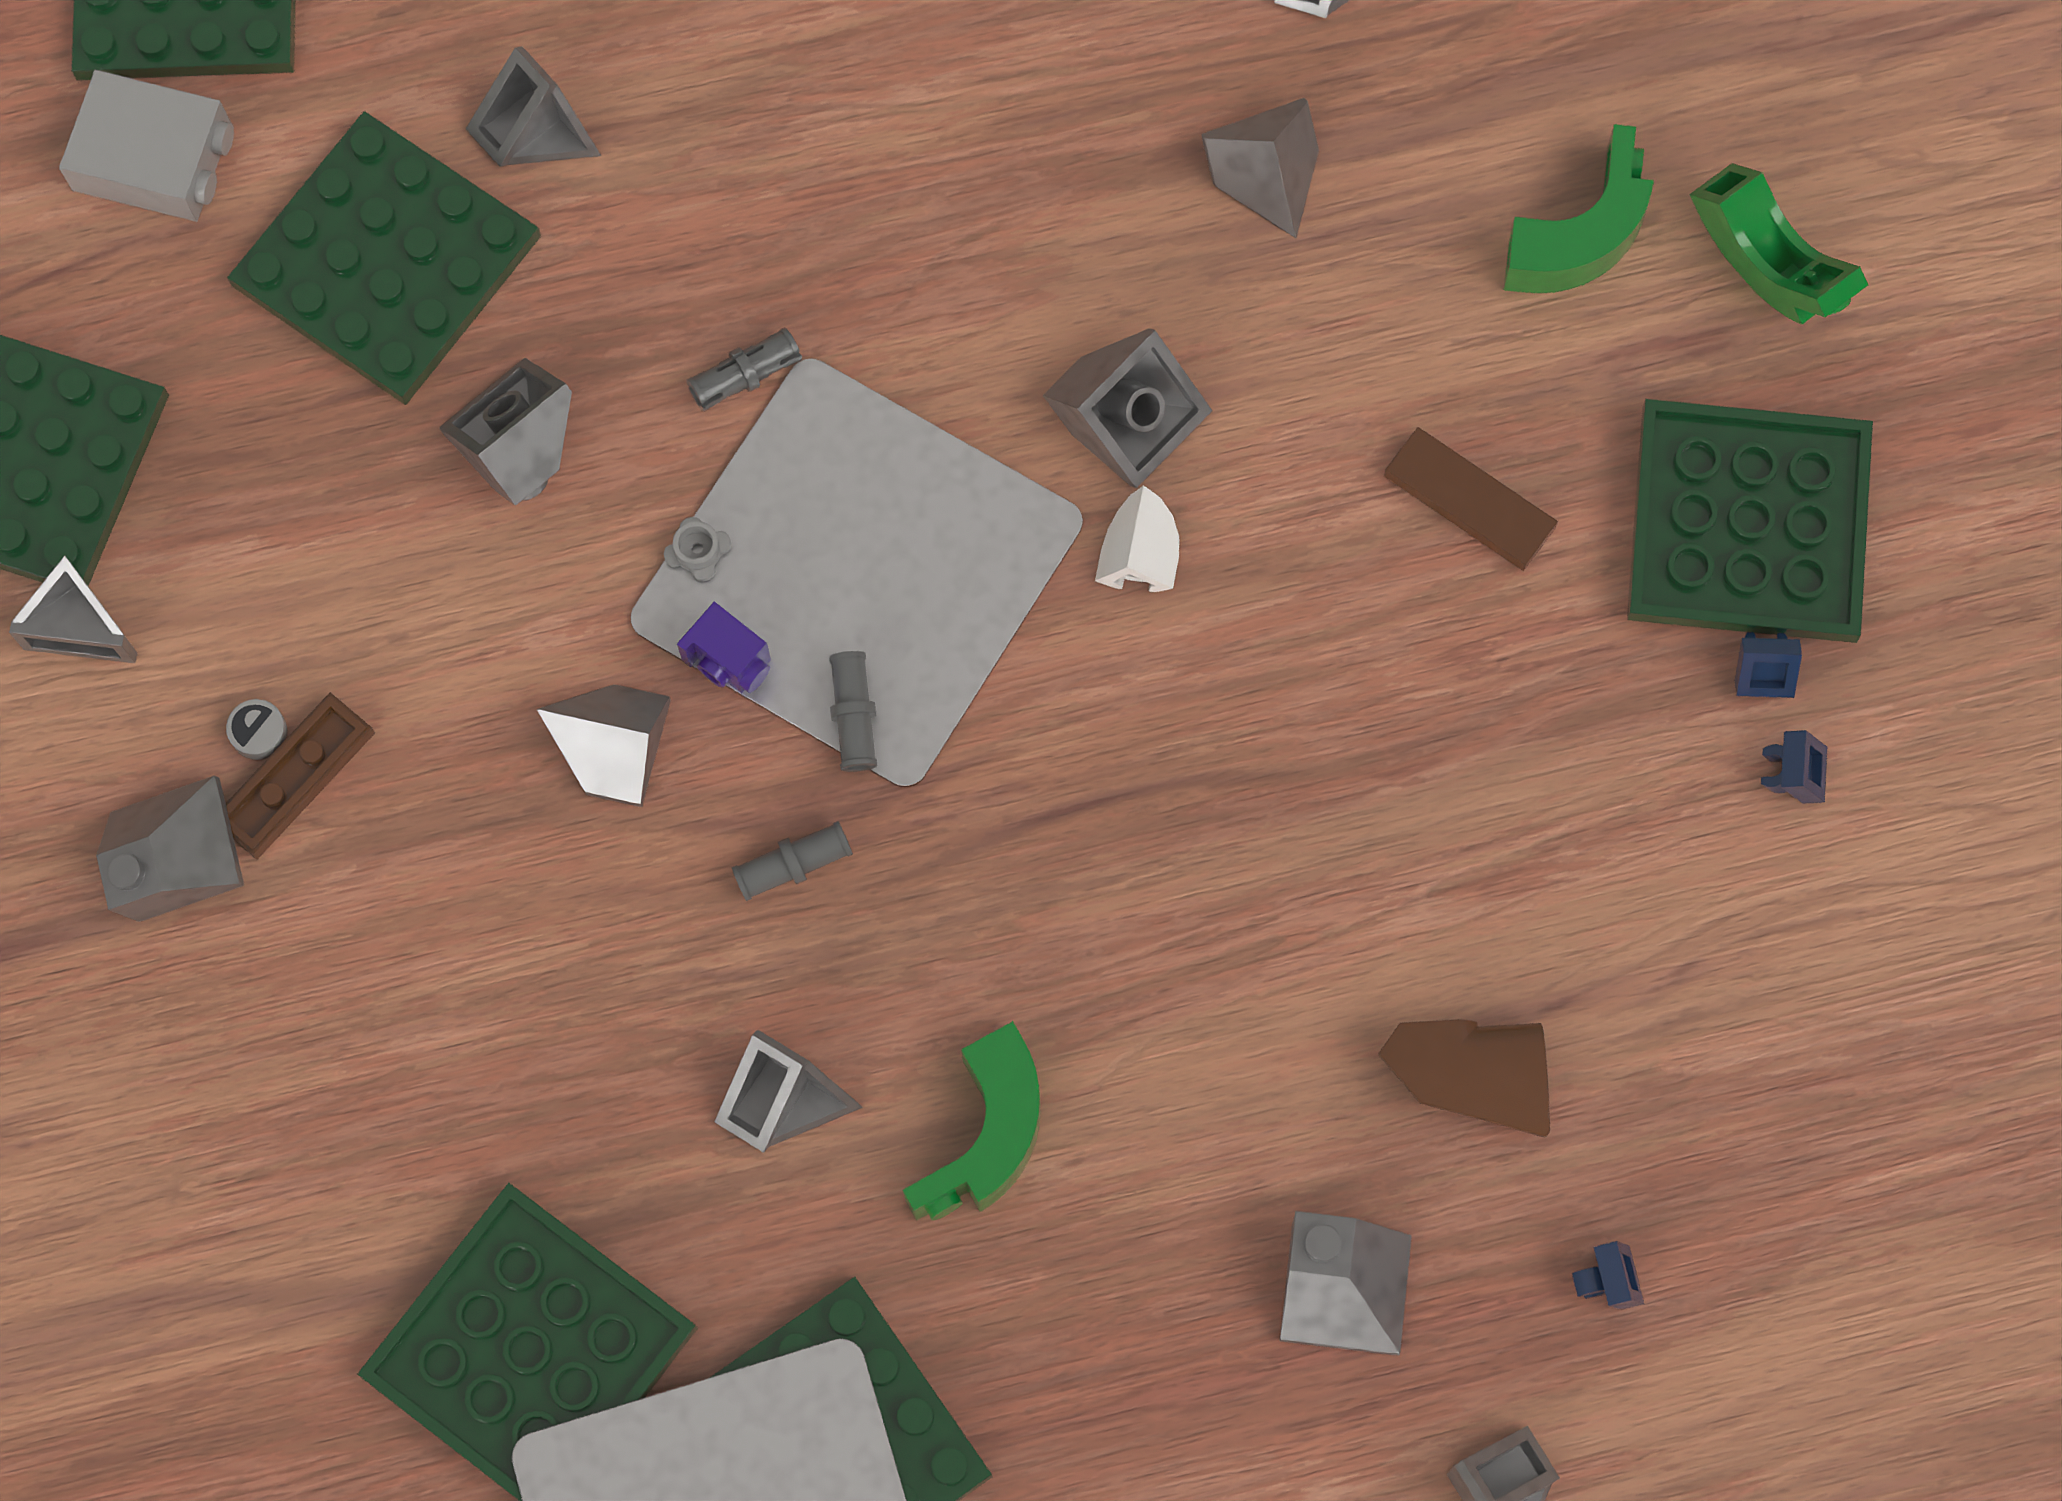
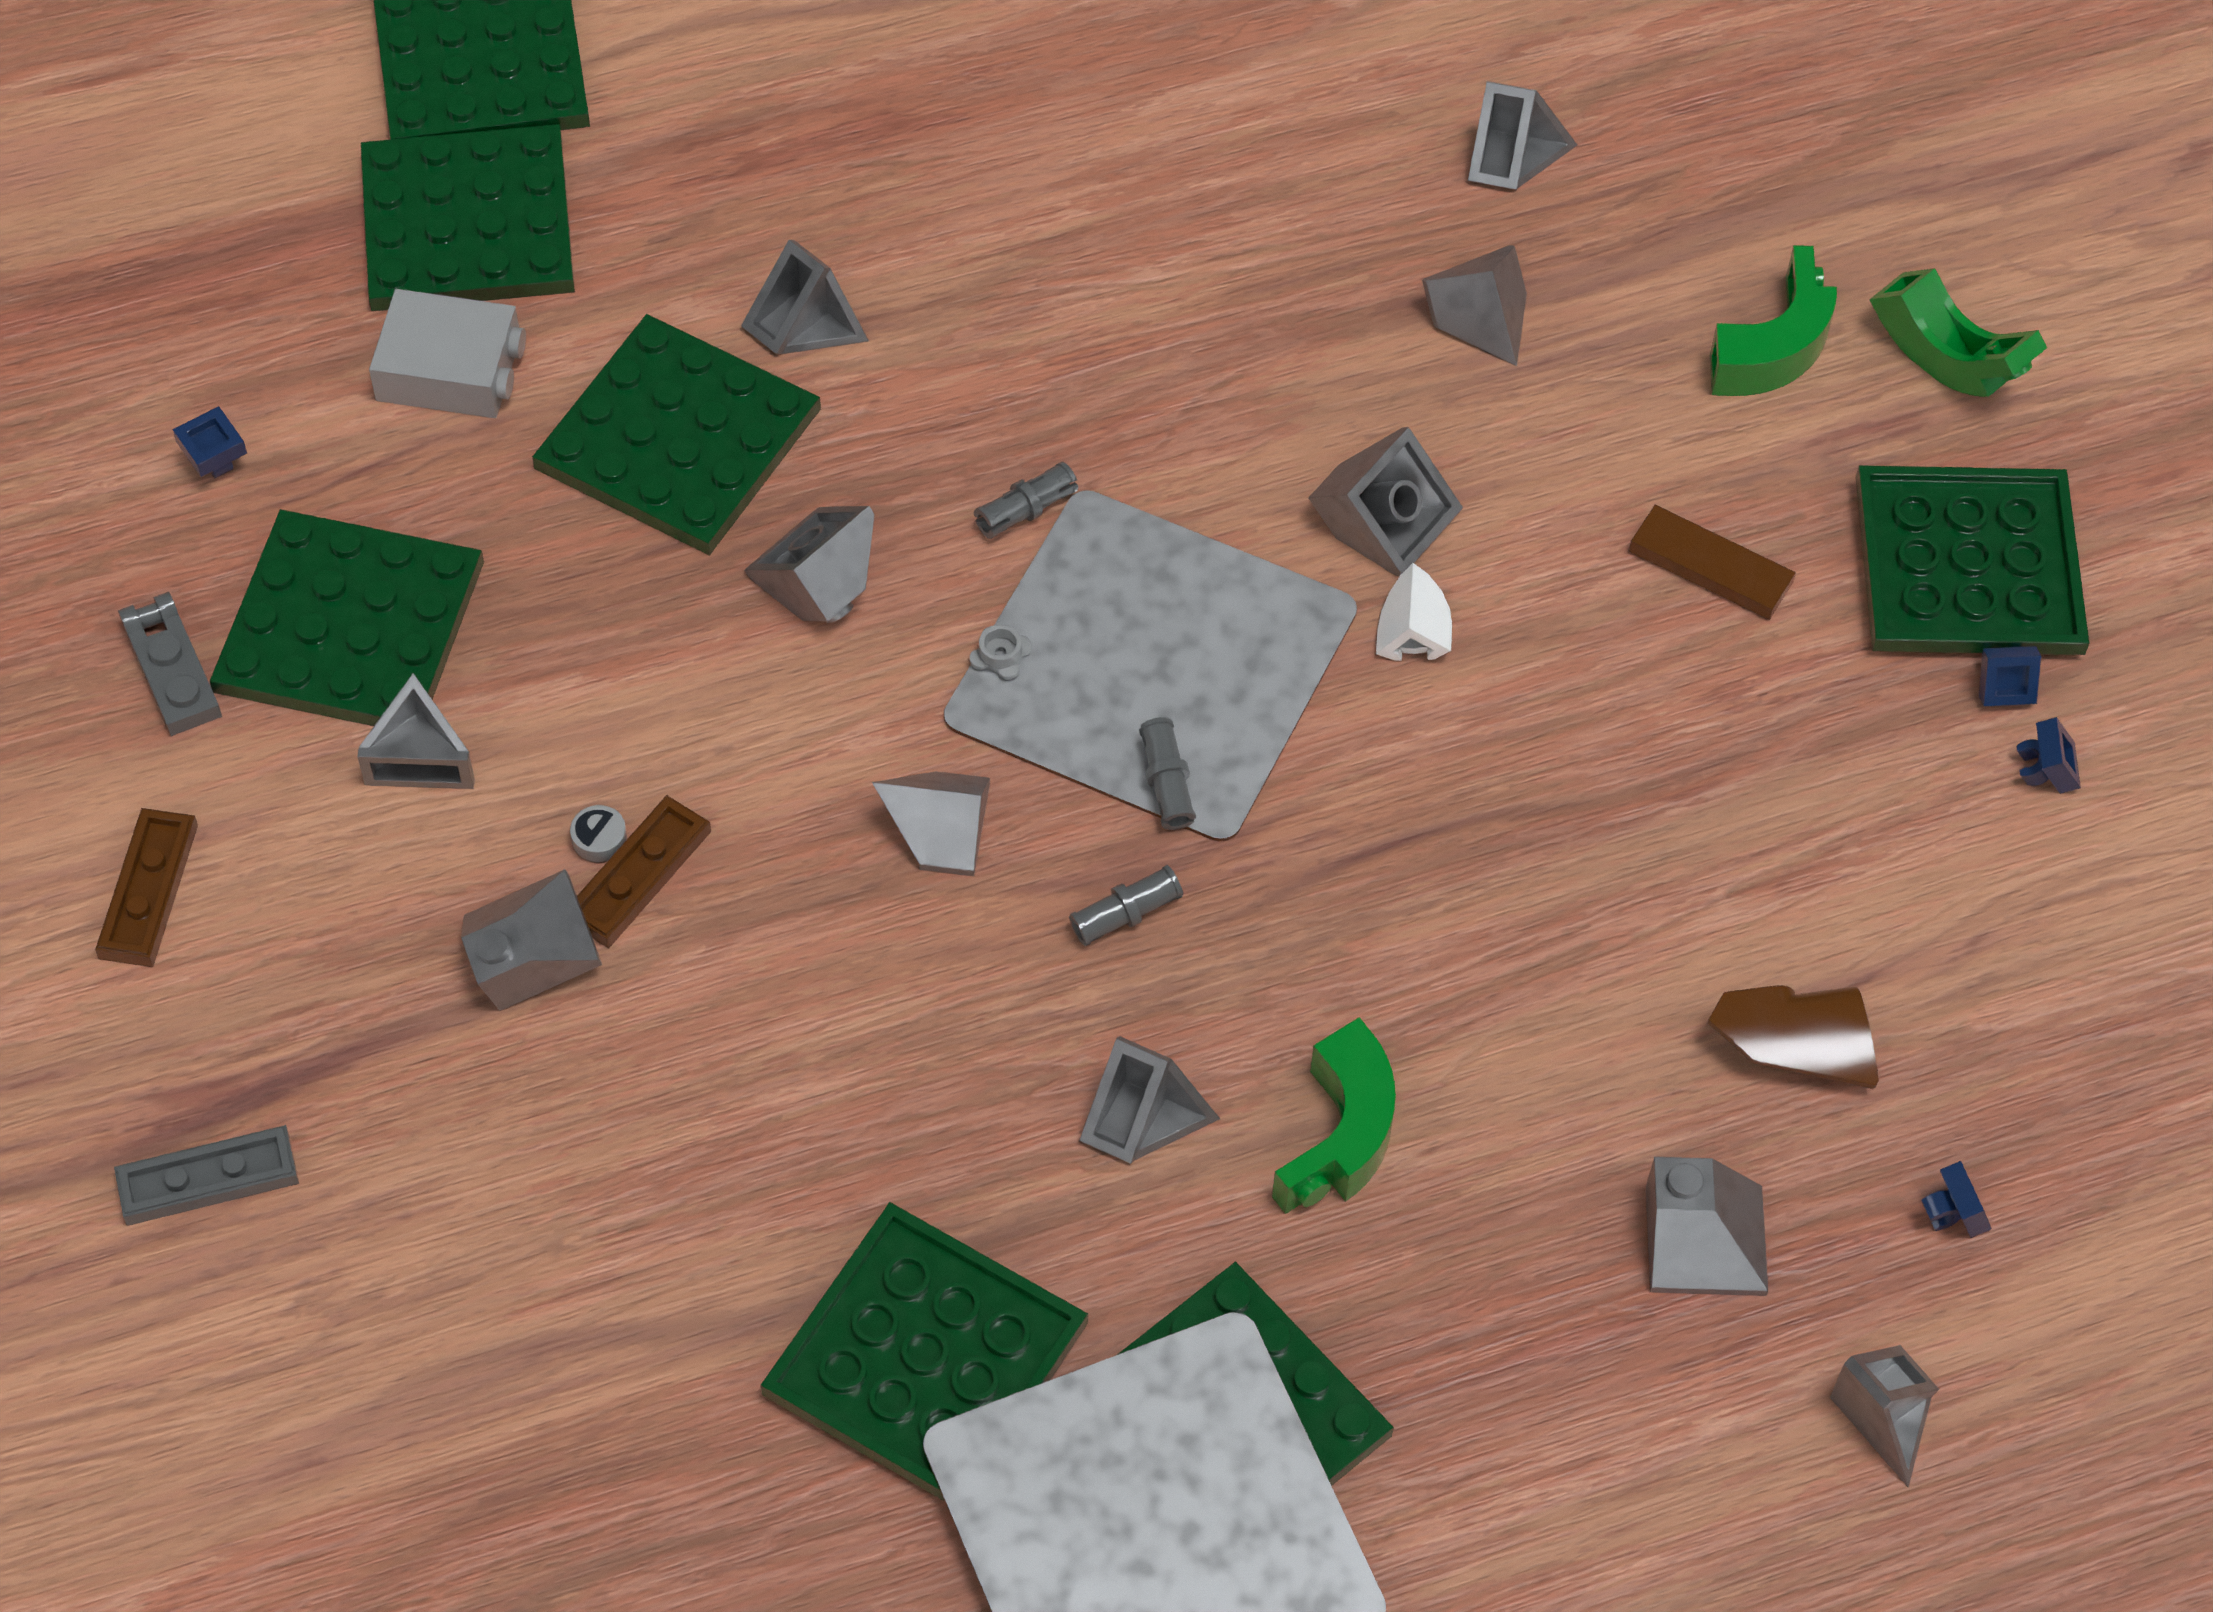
camera: 10 degrees left, 15 degrees down
dark purple brick [677,601,771,694] -> none

